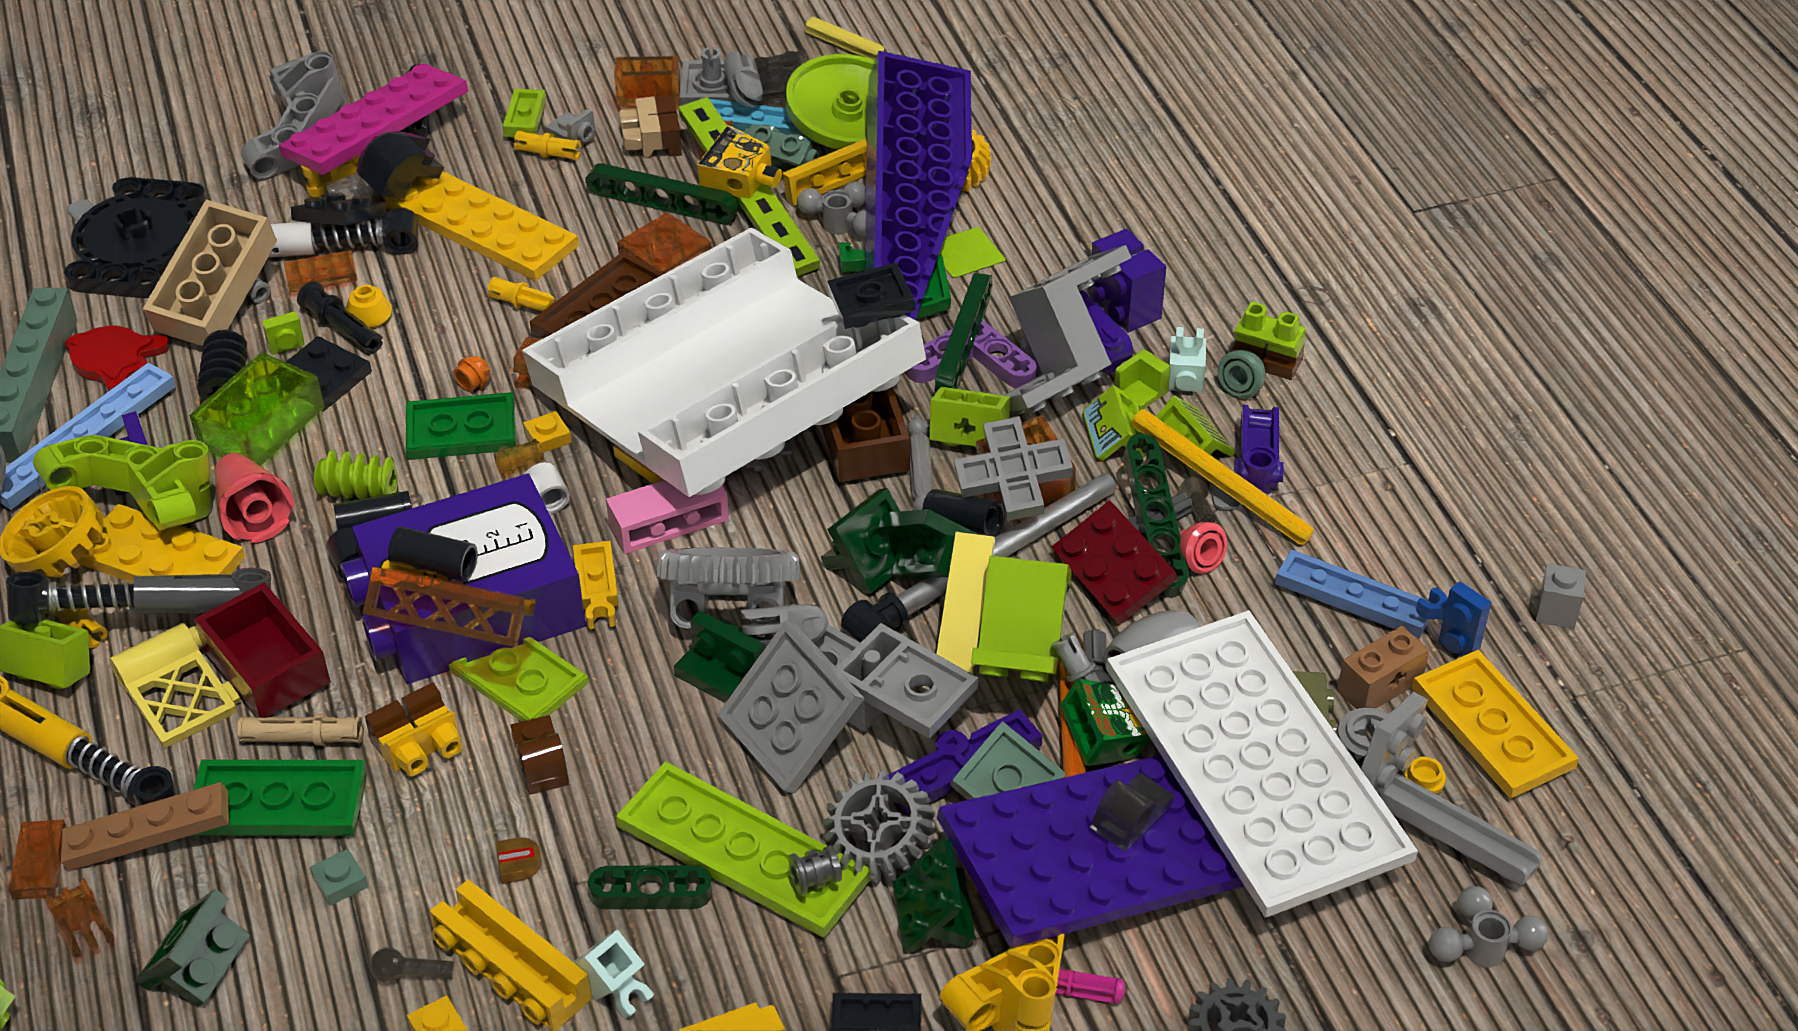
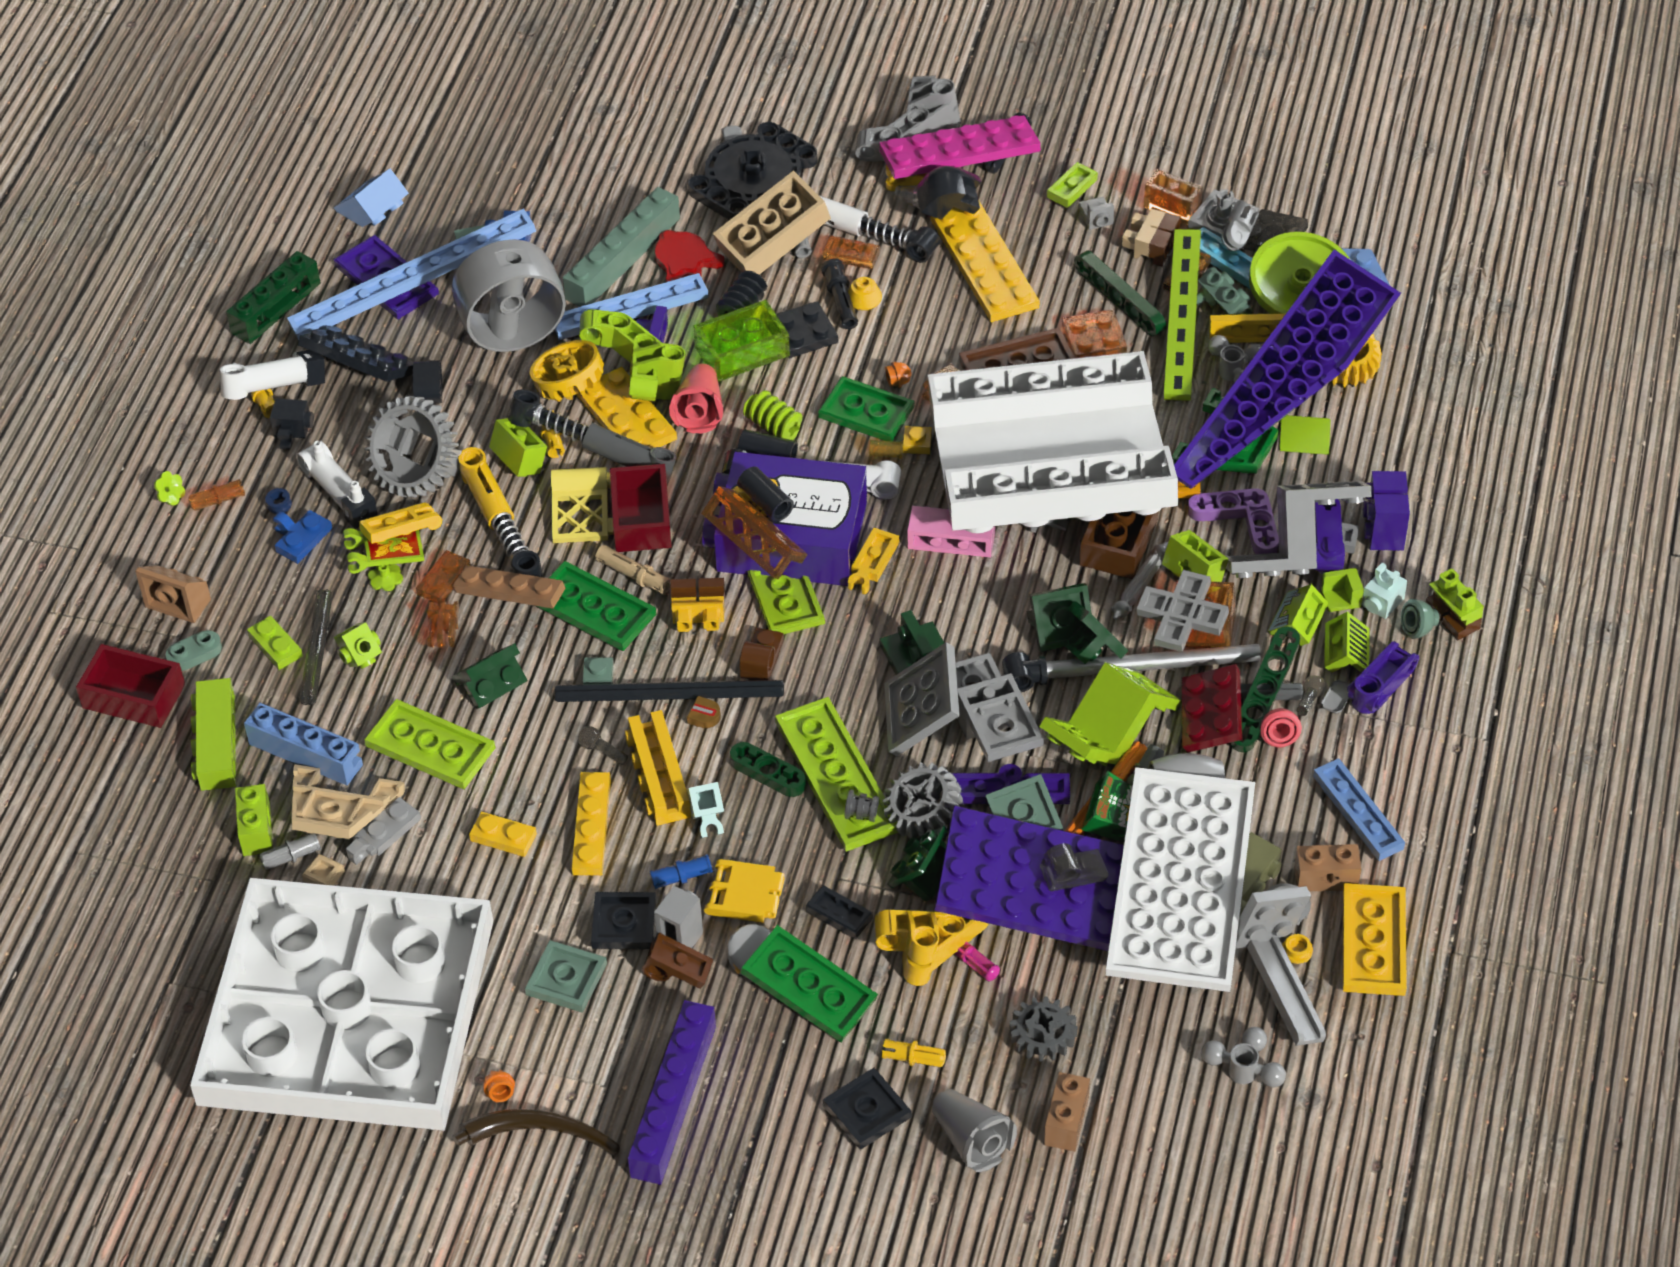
camera: 35 degrees right, 5 degrees up
lime plate [262,311,305,355] -> none
black plate [291,193,387,225] -> none
yellow axle [487,276,555,312] -> none
yellow pin [514,130,581,161] -> none
light grey piece [657,547,800,629] -> none
yellow torso [697,125,782,198] -> none
light grey arm [740,604,828,647] -> none
light yellow axle [805,17,884,60] -> none
black plate [827,262,916,329] -> none
black pin [922,489,1005,538] -> none
dark green beam [935,272,993,393] -> none
light yellow tile [936,532,995,675] -> none
light grey axle [1052,632,1100,683] -> none
yellow axle [1132,409,1314,545] -> none
blue plate [1416,581,1492,657] -> none
light grey brick [1535,563,1586,629] -> none
none -> black axle [554,680,784,702]

